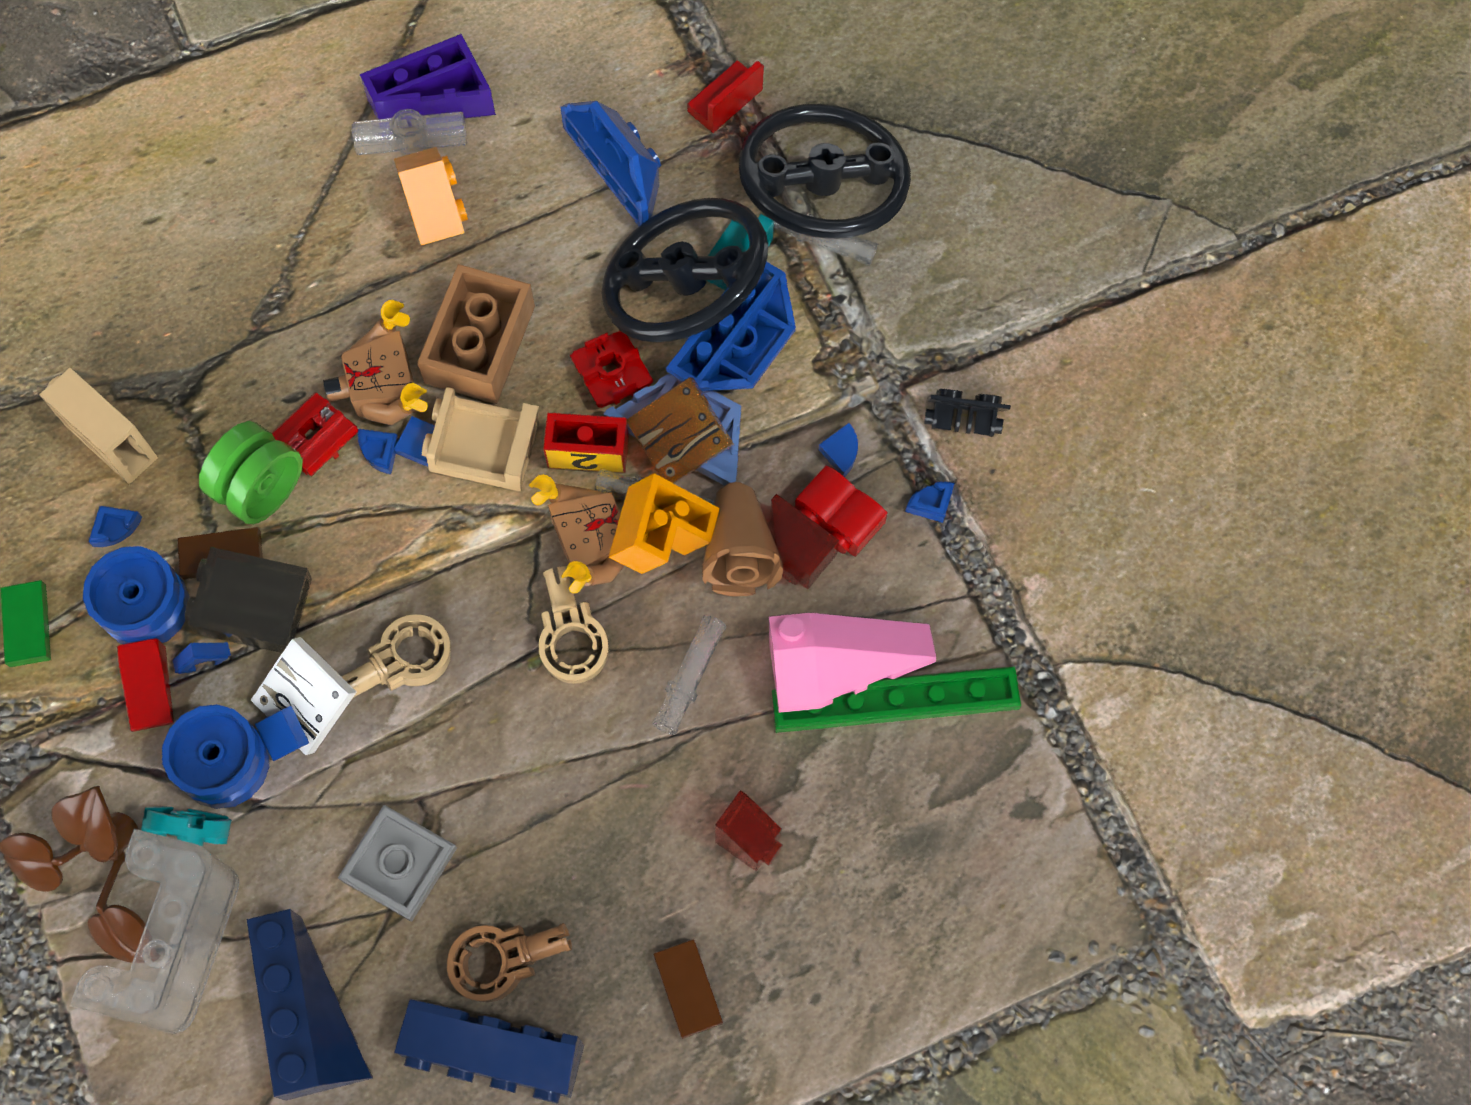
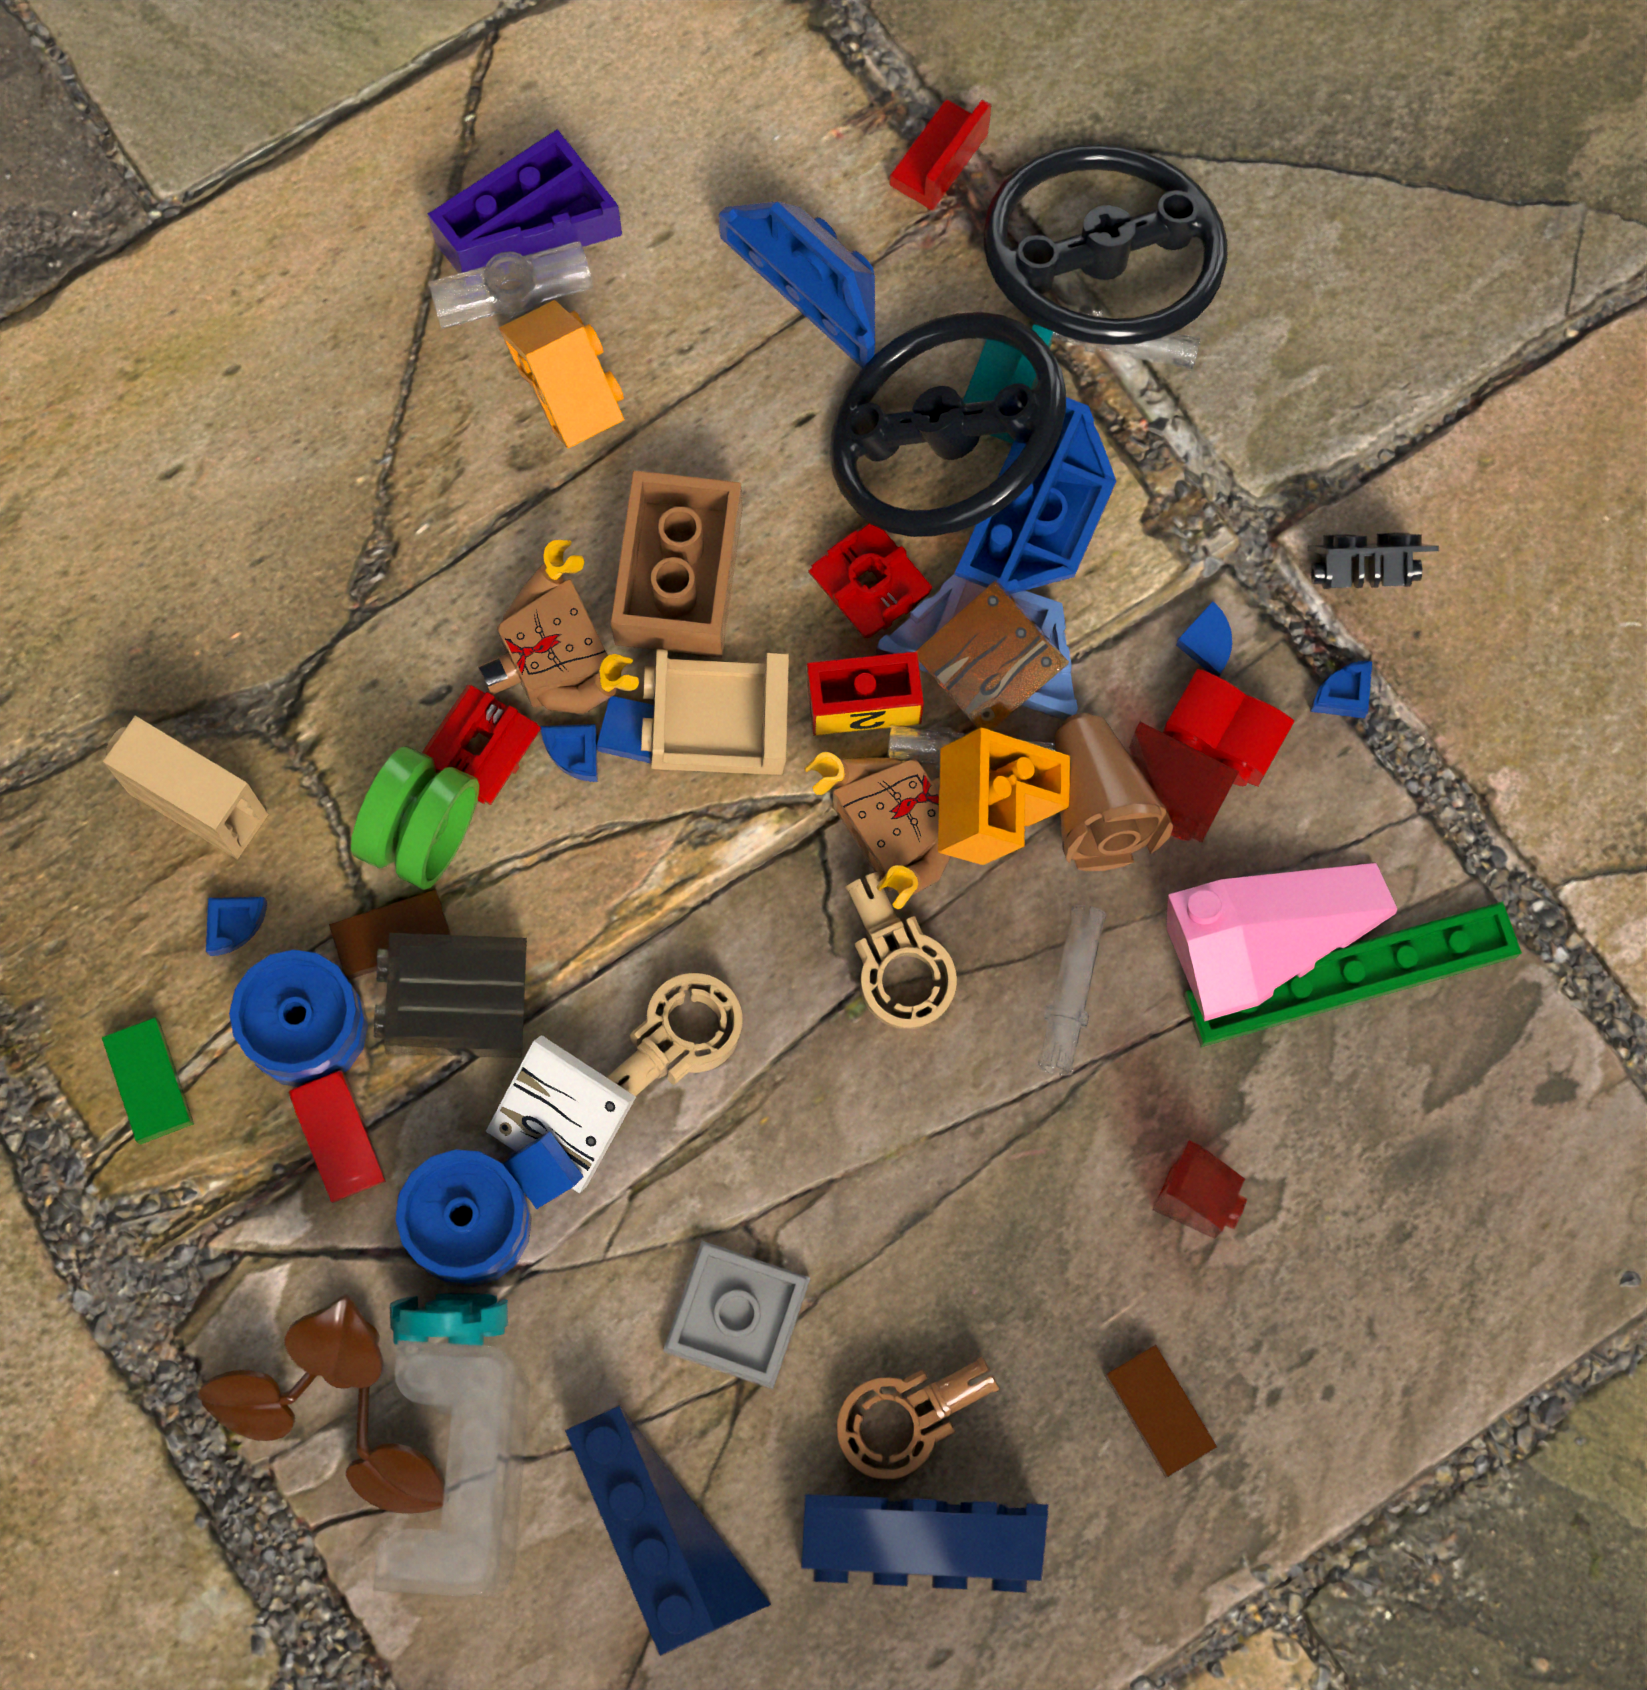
camera: 10 degrees left, 5 degrees up
blue tile [172,642,231,674] -> none

